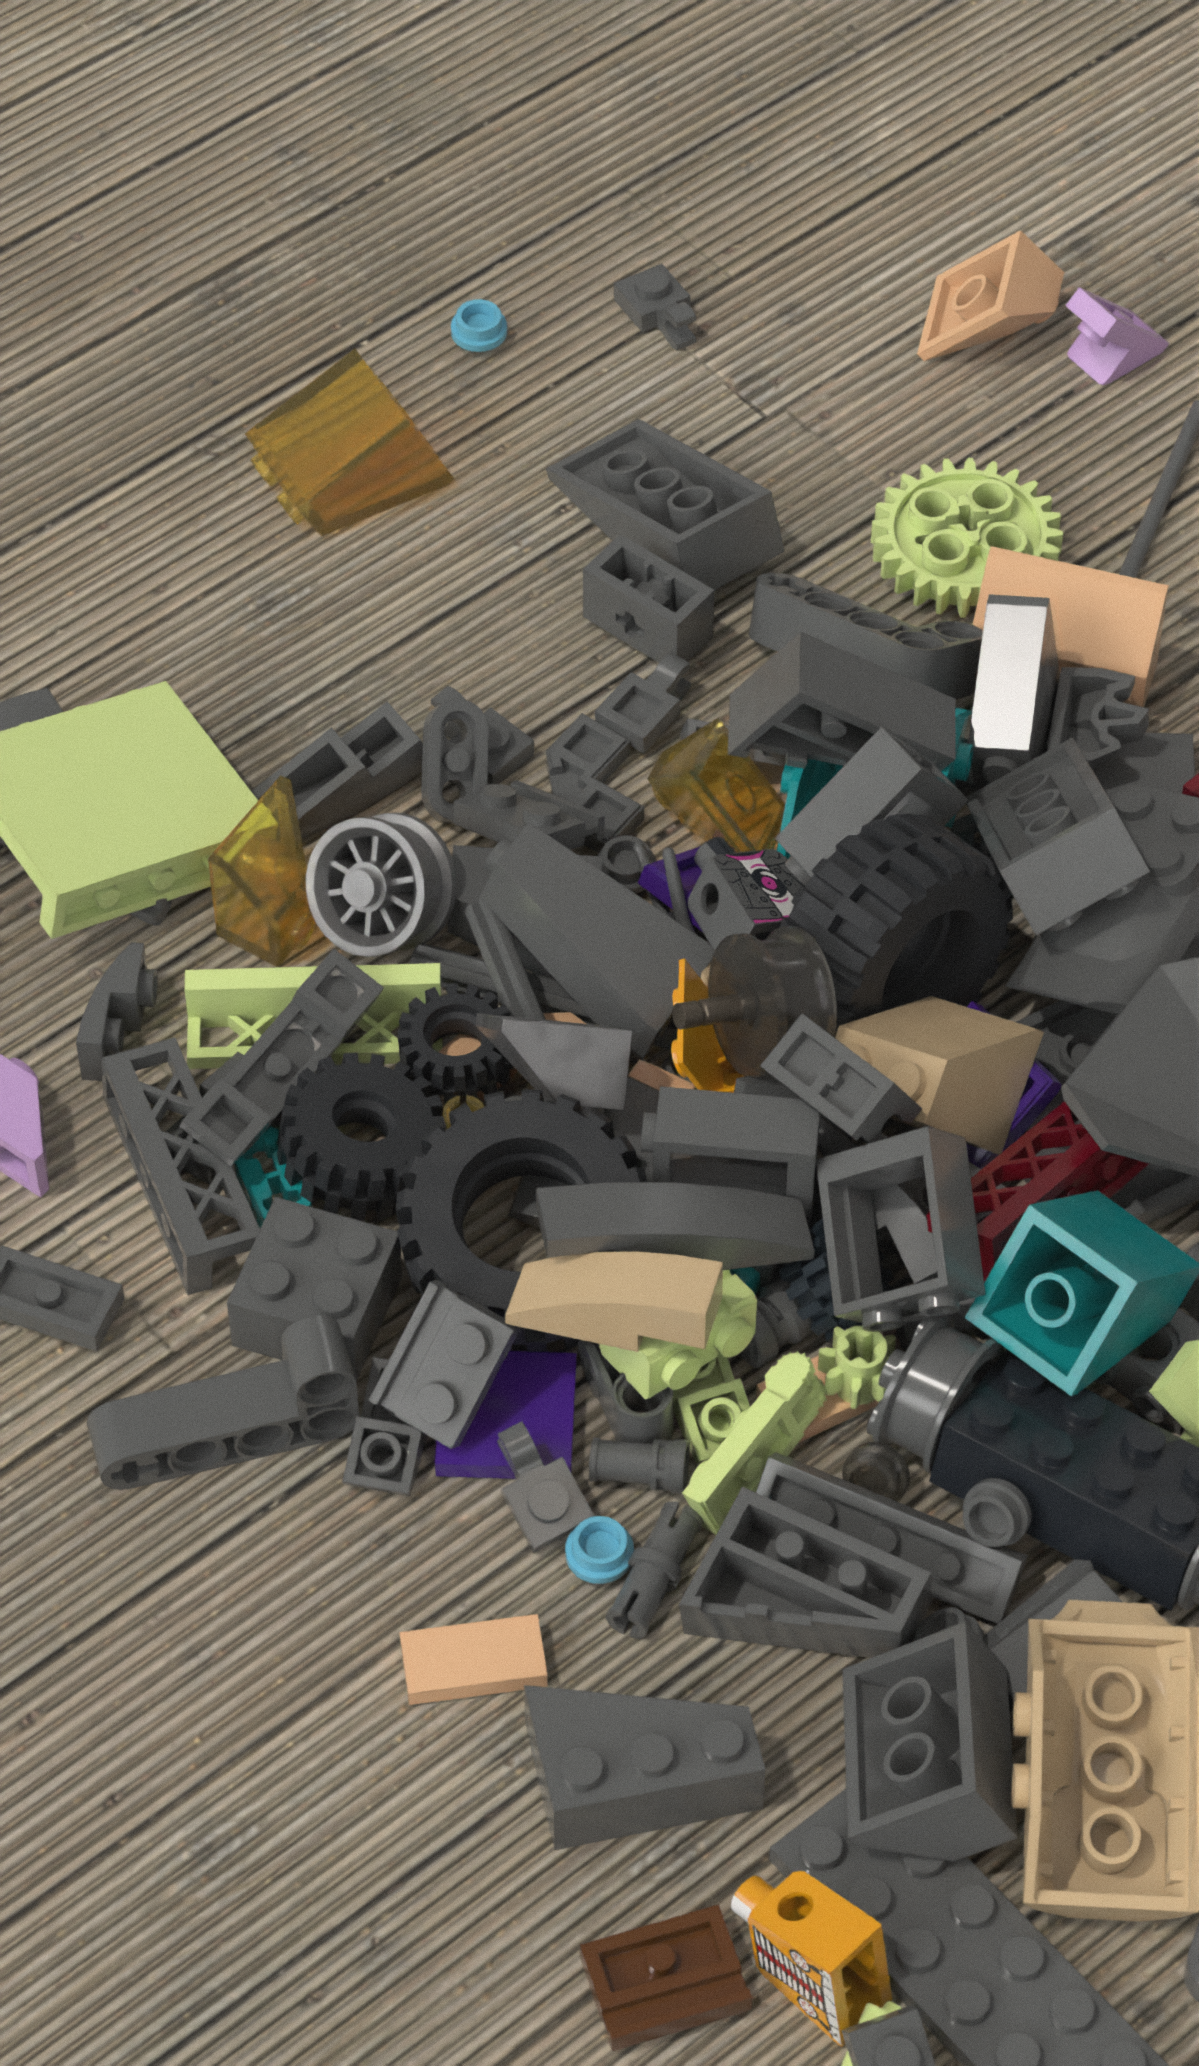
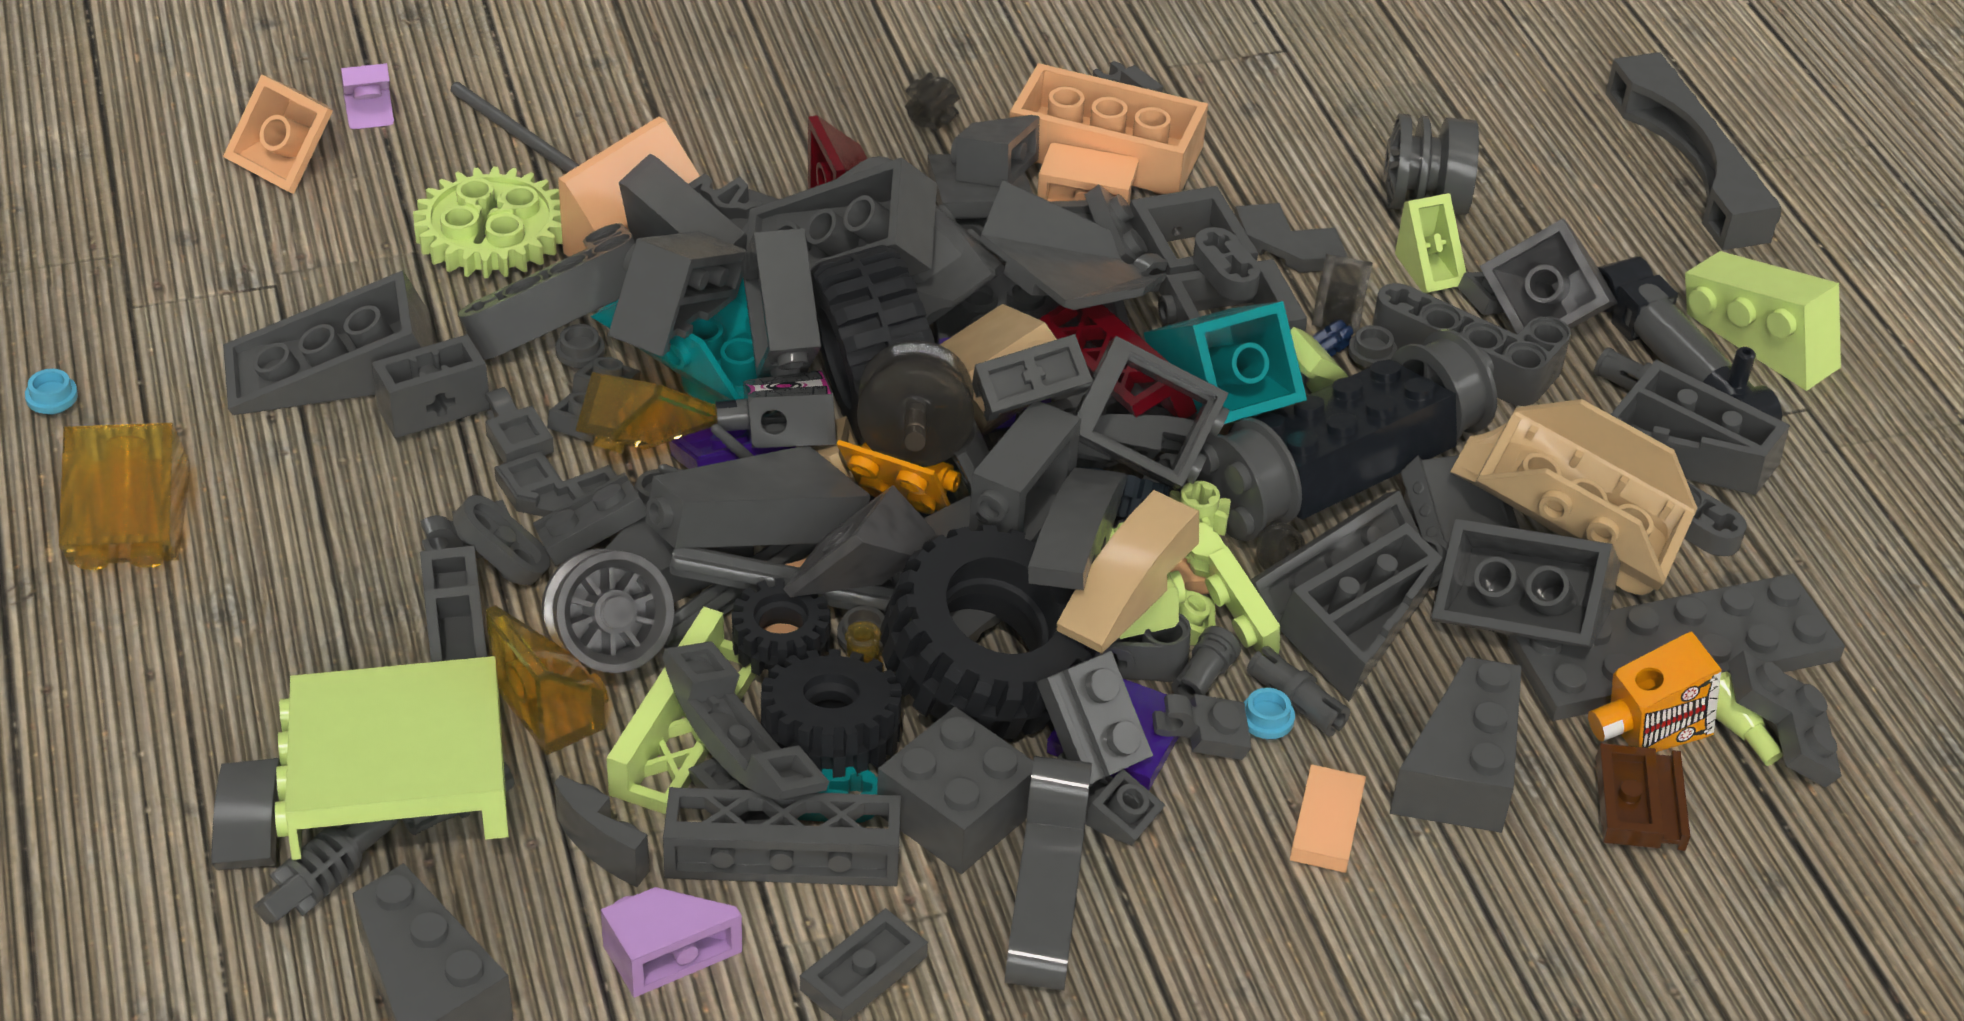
camera: 70 degrees left, 10 degrees down
dark grey plate [613,264,696,350] -> none
dark grey plate [963,1478,1031,1547] -> none

